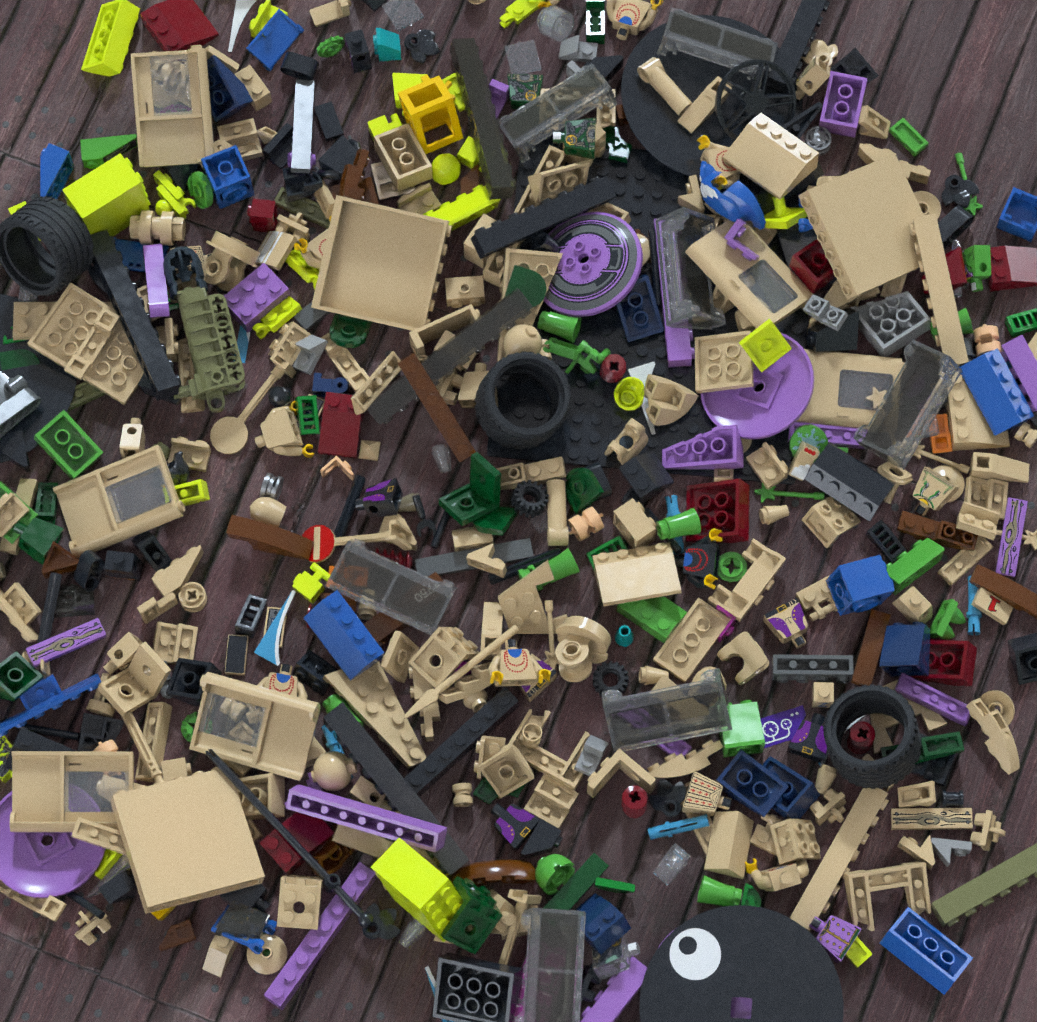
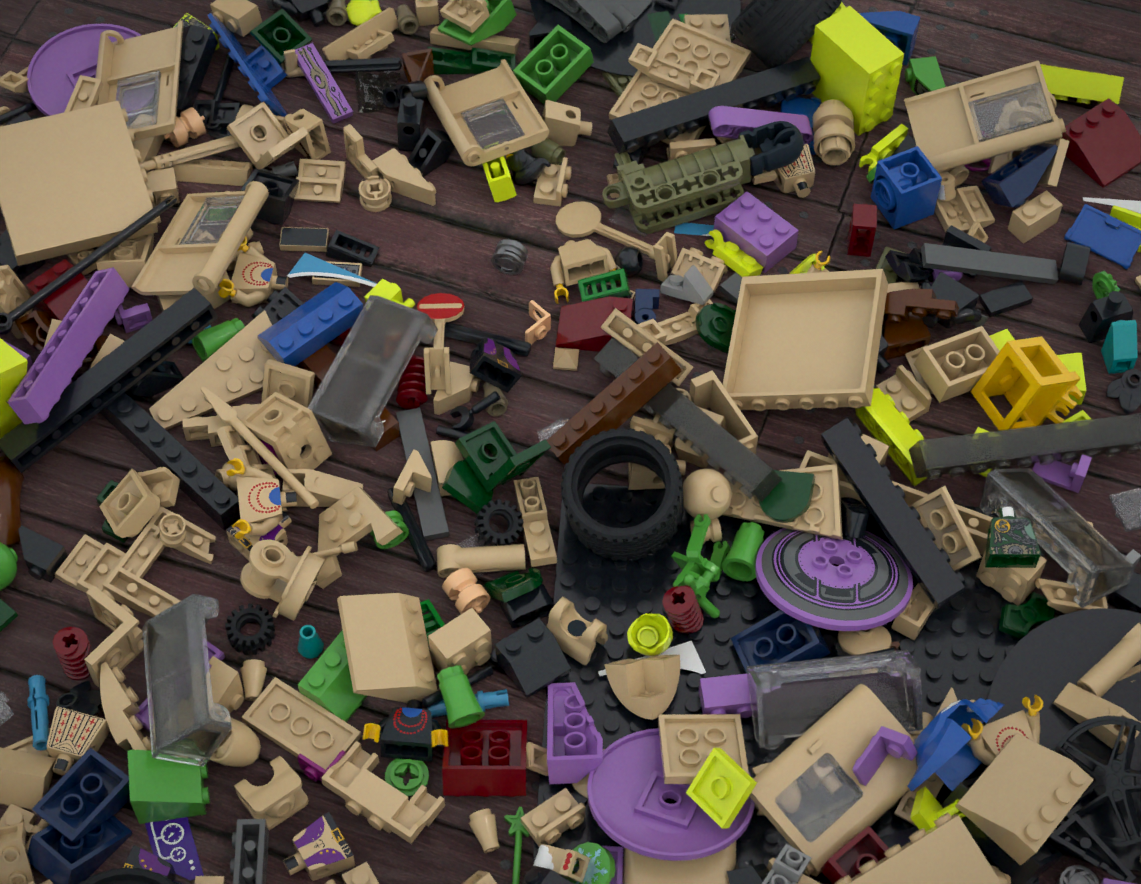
camera: 85 degrees right, 15 degrees down
dark green torso [13,518,64,565] -> none
neon yellow tile [155,184,187,219] -> none
tan piece [202,231,260,292] -> none
reddish brown slope [226,515,314,560] -> none
tan piece [250,497,287,527] -> none
tan slope [255,231,298,271] -> none
tan hips [275,212,311,245] -> none
tan brick [311,751,357,791] -> none
neon yellow hair [432,153,461,185] -> none
tan brick [445,275,485,308] -> none
tan wheel [452,783,473,807] -> none
torso [490,803,540,852] -> none
torso [507,74,543,118] -> none
bright green plant [542,548,580,586] -> none
light grey slope [574,735,609,777] -> none

